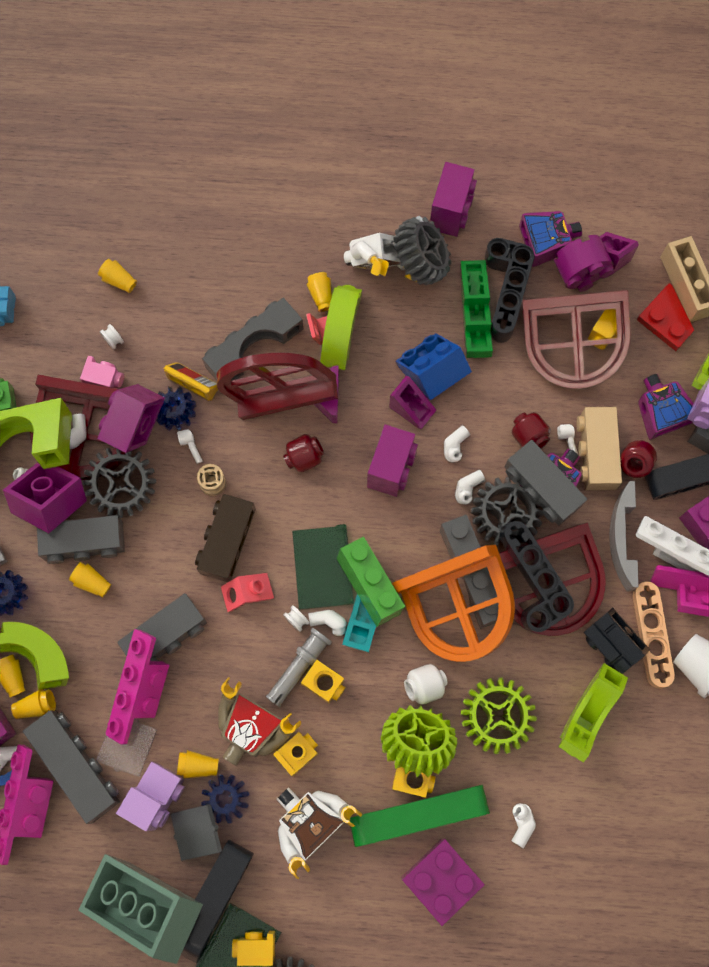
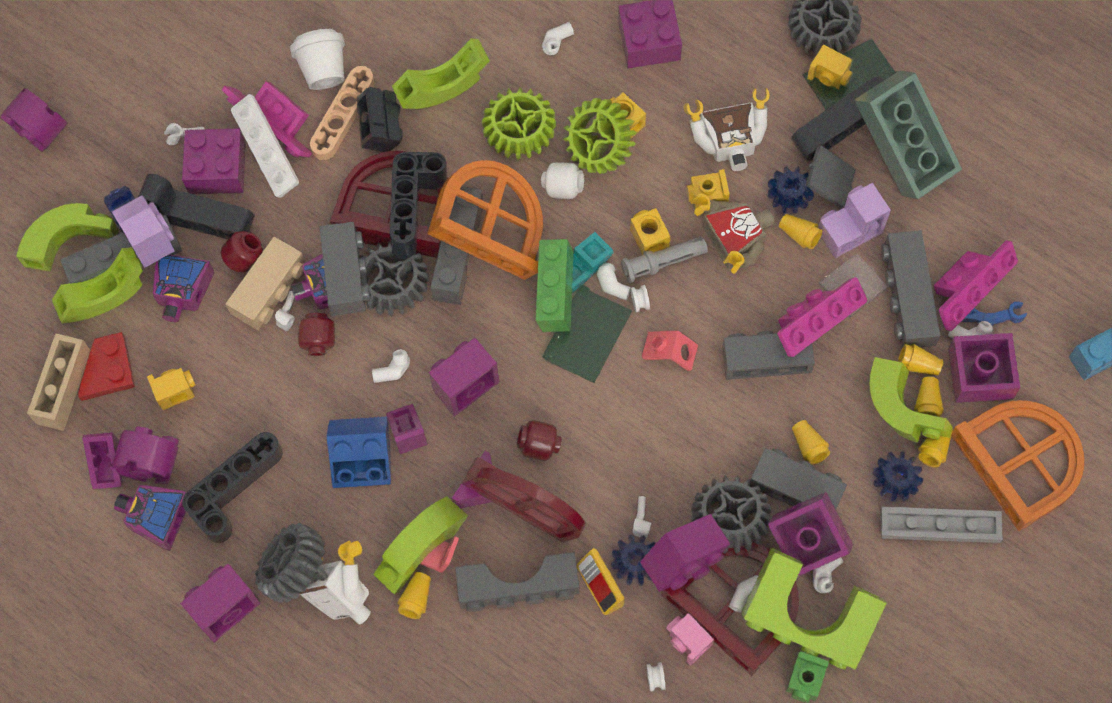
camera: 145 degrees left, 5 degrees down
dark brown brick [195,494,256,583] -> none
tan wheel [197,464,226,496] -> none
green beam [350,785,490,847] -> none
white arm [455,470,485,505] -> none
green slope [460,260,493,358] -> none
window [523,290,631,389] -> none
light grey slope [609,481,638,592] -> none

